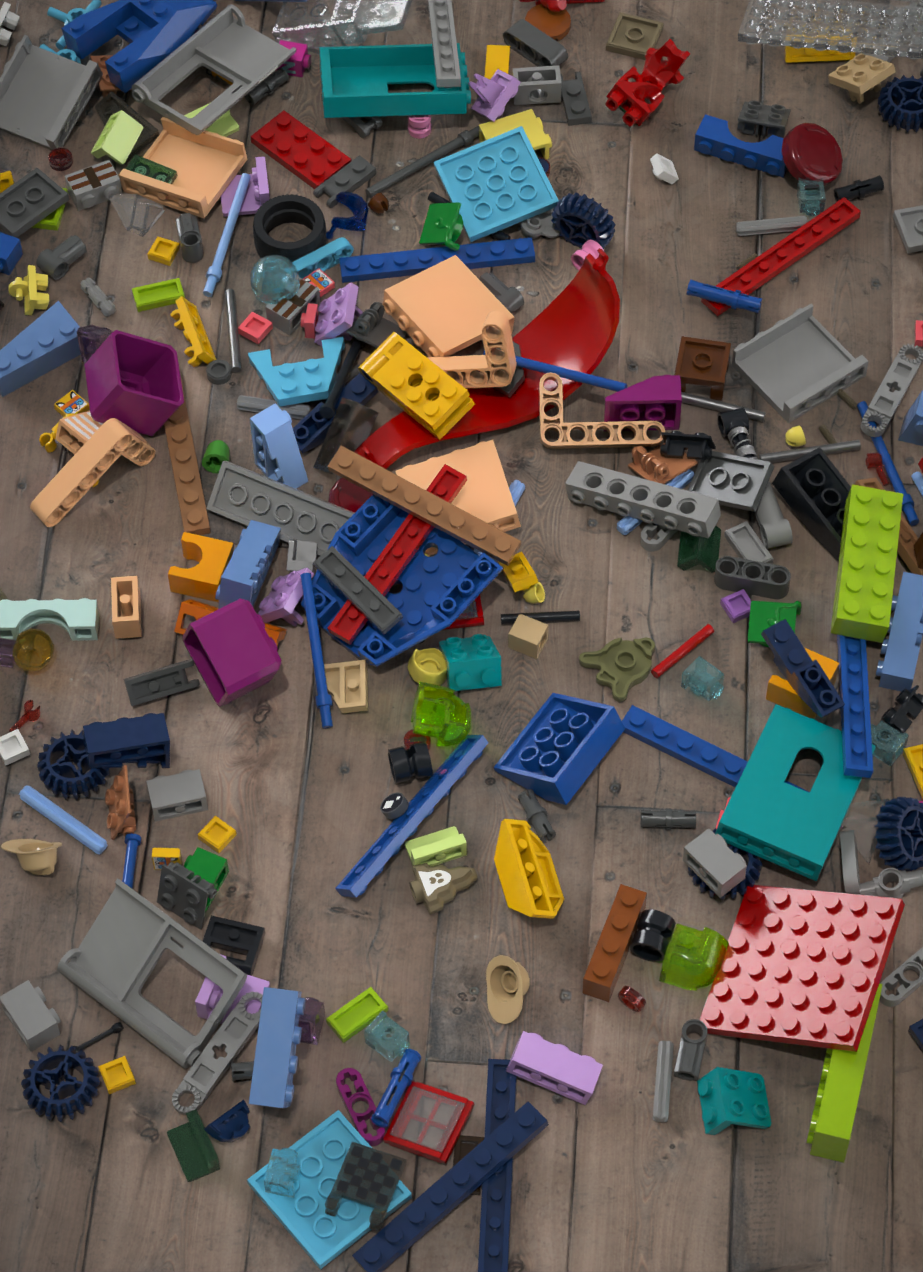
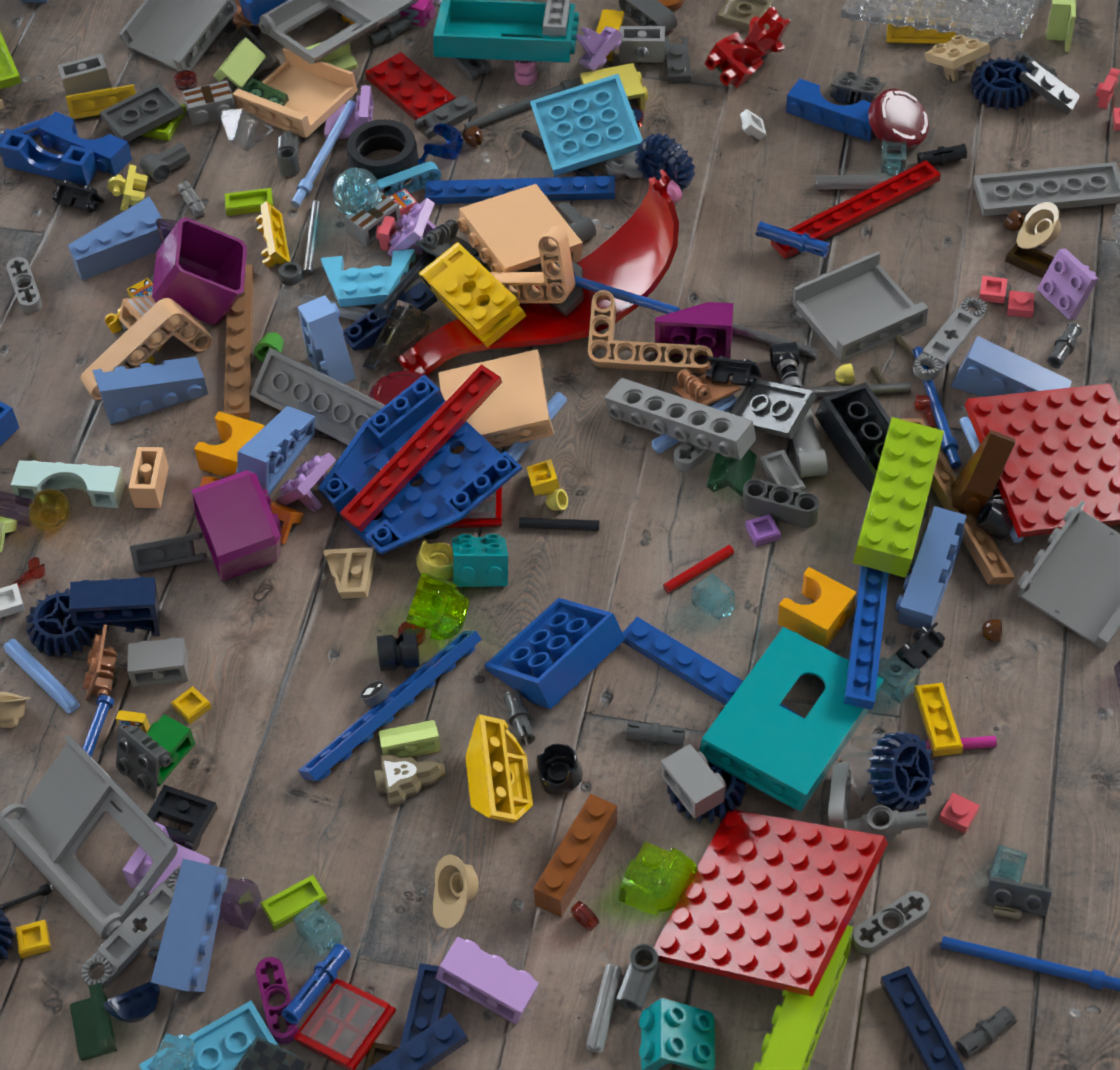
camera: 10 degrees right, 5 degrees down
yellow tile [147,236,180,266] -> none
coral plate [238,312,273,345] -> none
flat silver panel [286,539,318,574] -> none
blue bar [300,573,333,729] -> none
dark grey tile [313,546,403,635] -> none
medium nougat plate [328,446,521,566] -> none
green hat [419,202,463,251] -> none
tan panel [508,614,548,659] -> none
olive tile [579,637,655,702] -> none
black wheel [630,909,676,962] -> none
reddish brown panel [674,336,731,401] -> none
green hat [748,601,802,647] -> none
dark blue slope [761,619,845,718] -> none
none -> medium blue wedge [93,357,208,425]
none -> black hair [537,744,583,794]

